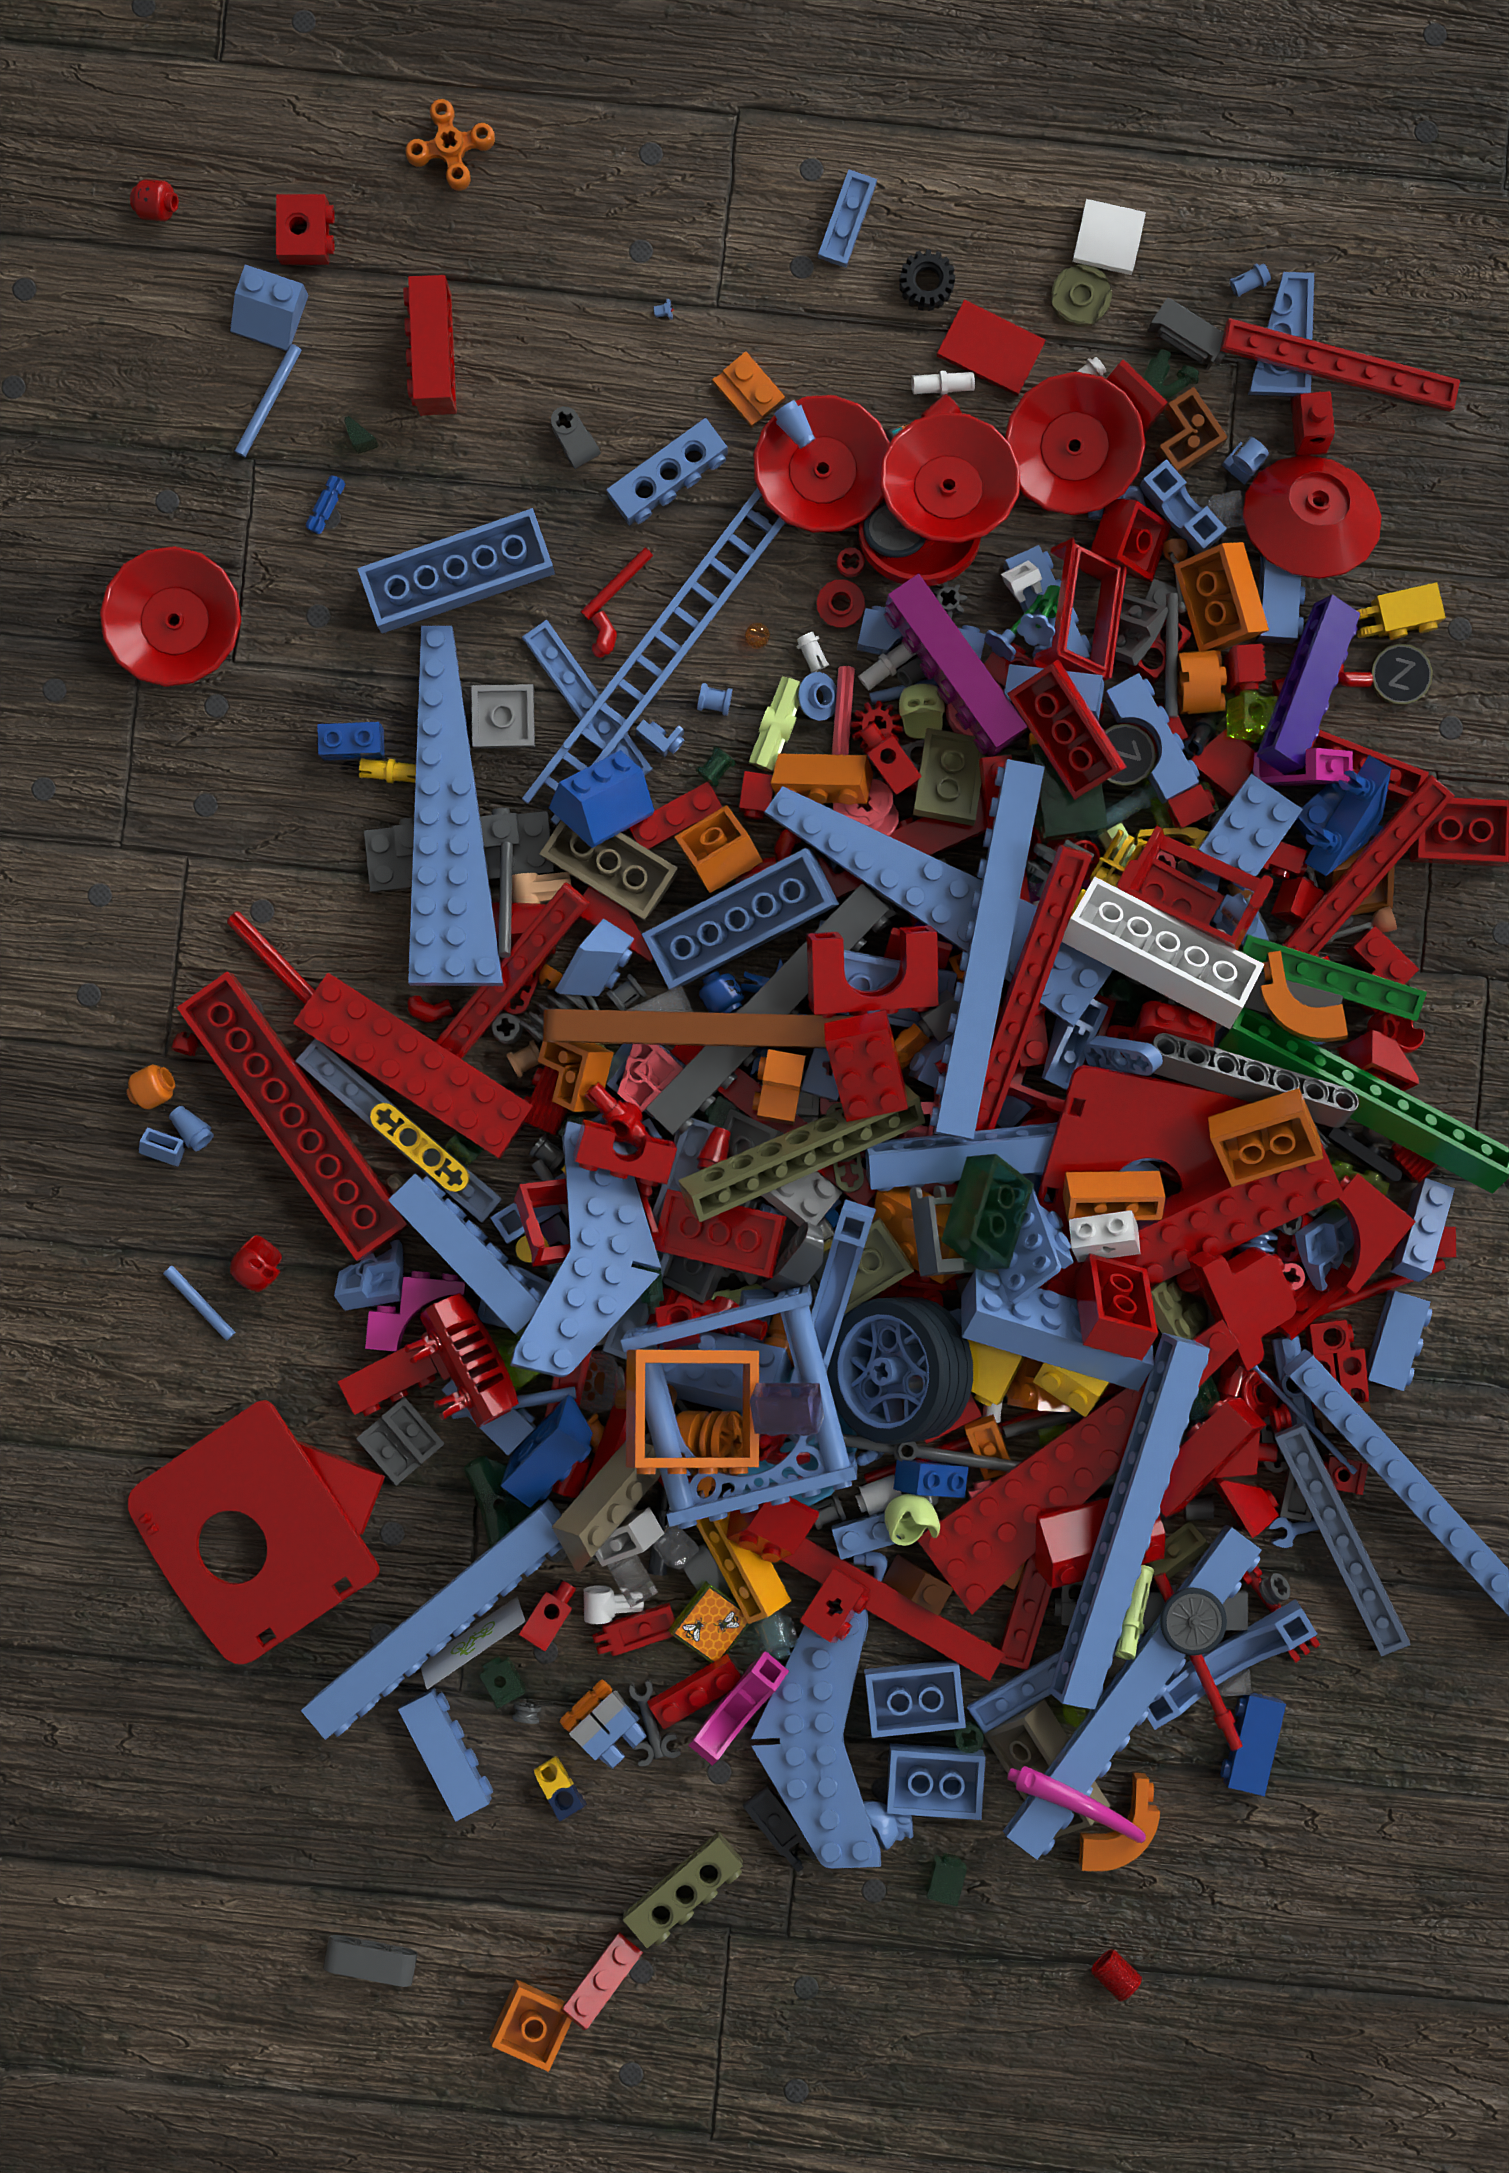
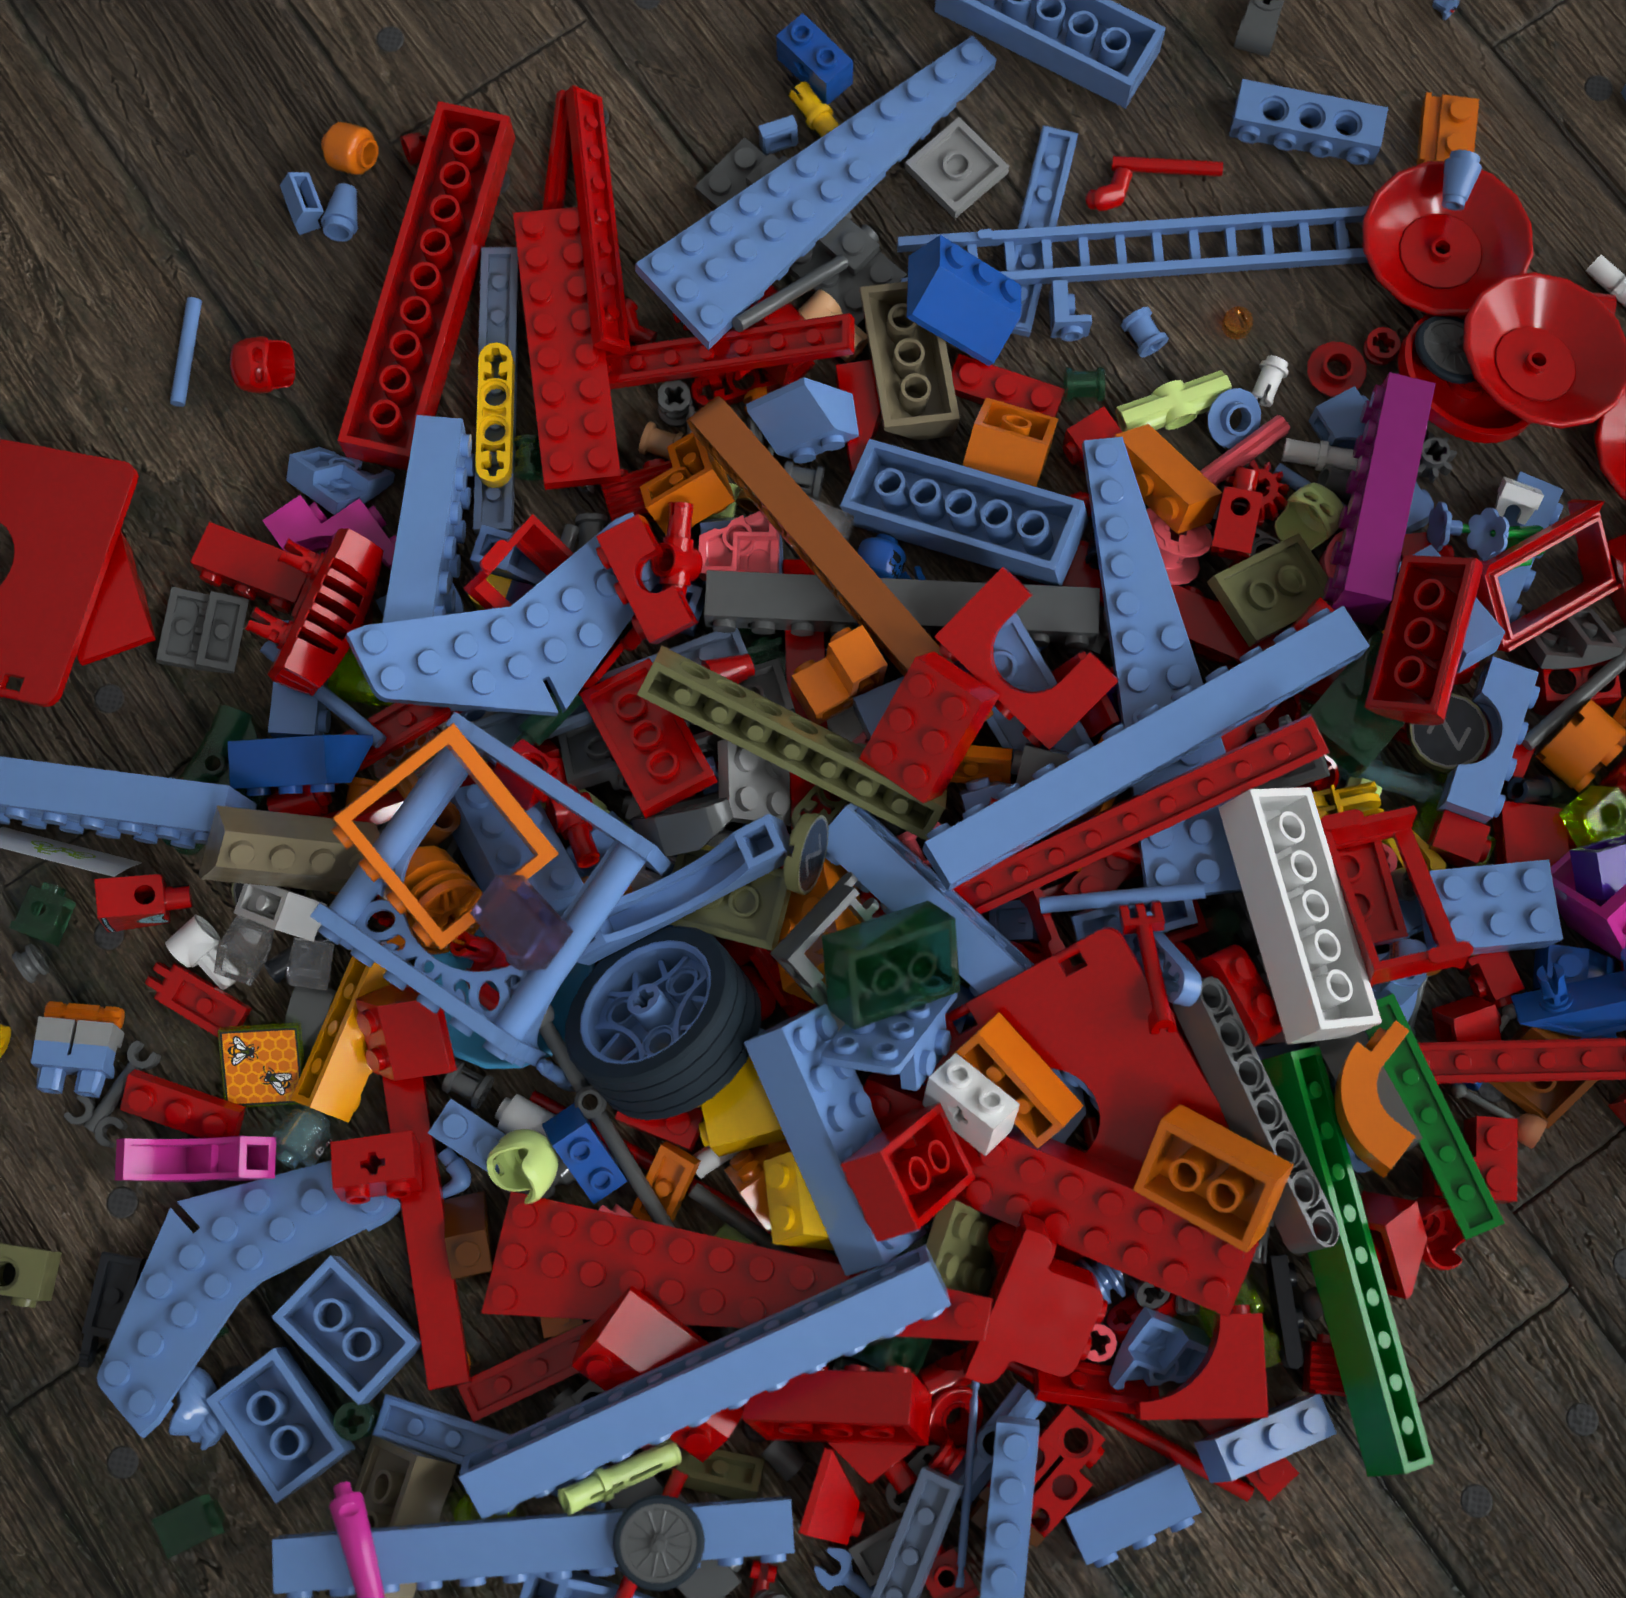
camera: 55 degrees right, 10 degrees down
none -> red tile [565,85,631,356]
none -> medium blue tile [758,115,798,155]
none -> tile [783,813,829,895]
none -> medium blue bar [1039,882,1206,914]
none -> red hinge [1118,901,1177,1035]

